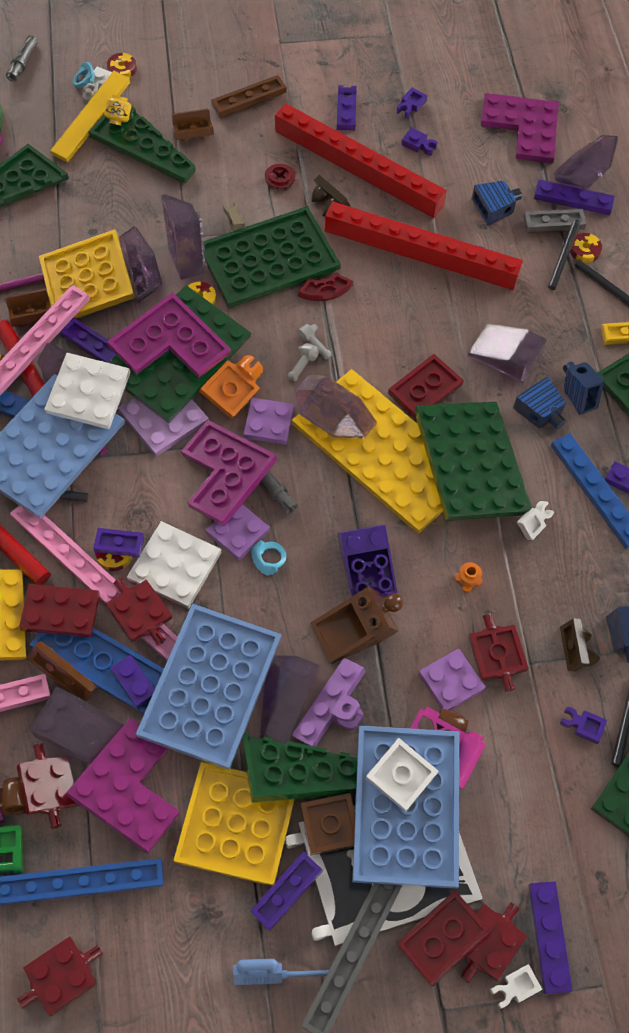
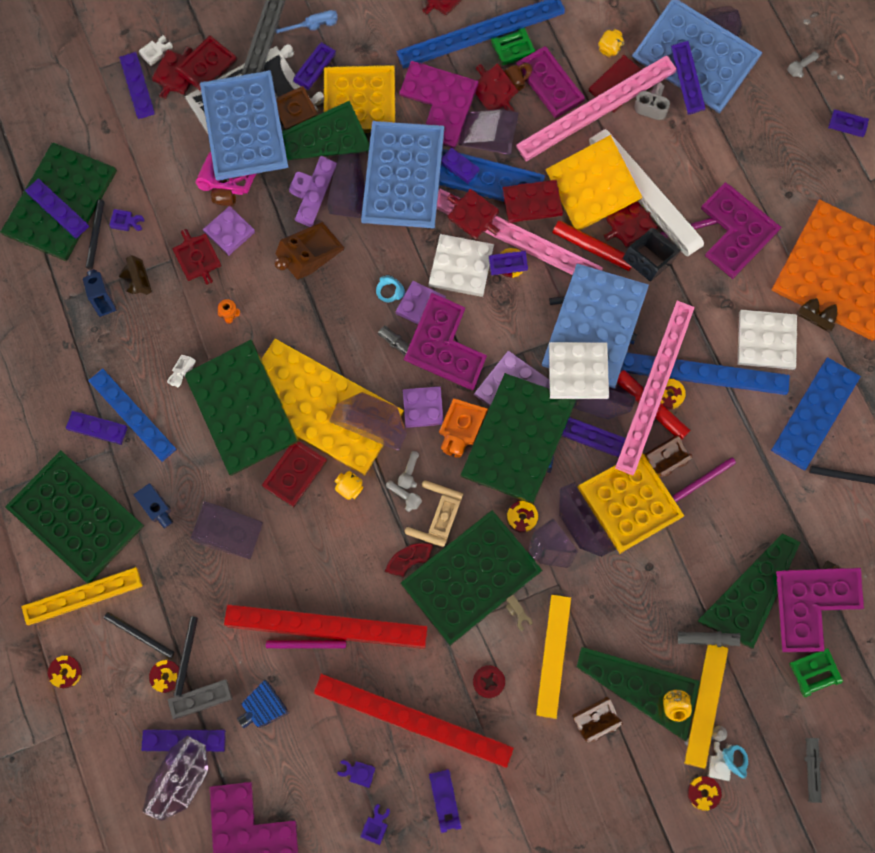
camera: 170 degrees right, 10 degrees up
reddish brown plate [27,640,96,705] -> none
magenta plate [107,292,231,378] -> none
reddish brown plate [211,75,287,118] -> none
dark brown tile [311,175,351,216] -> none
dark purple slope [337,524,398,597] -> none
white plate [366,738,439,812] -> none
dark blue torso [513,377,566,429] -> none
none -> yellow head [334,471,364,500]
none -> tan plate [405,480,464,547]
none -> yellow tile [536,595,571,719]
none -> dark grey pin [678,631,740,647]

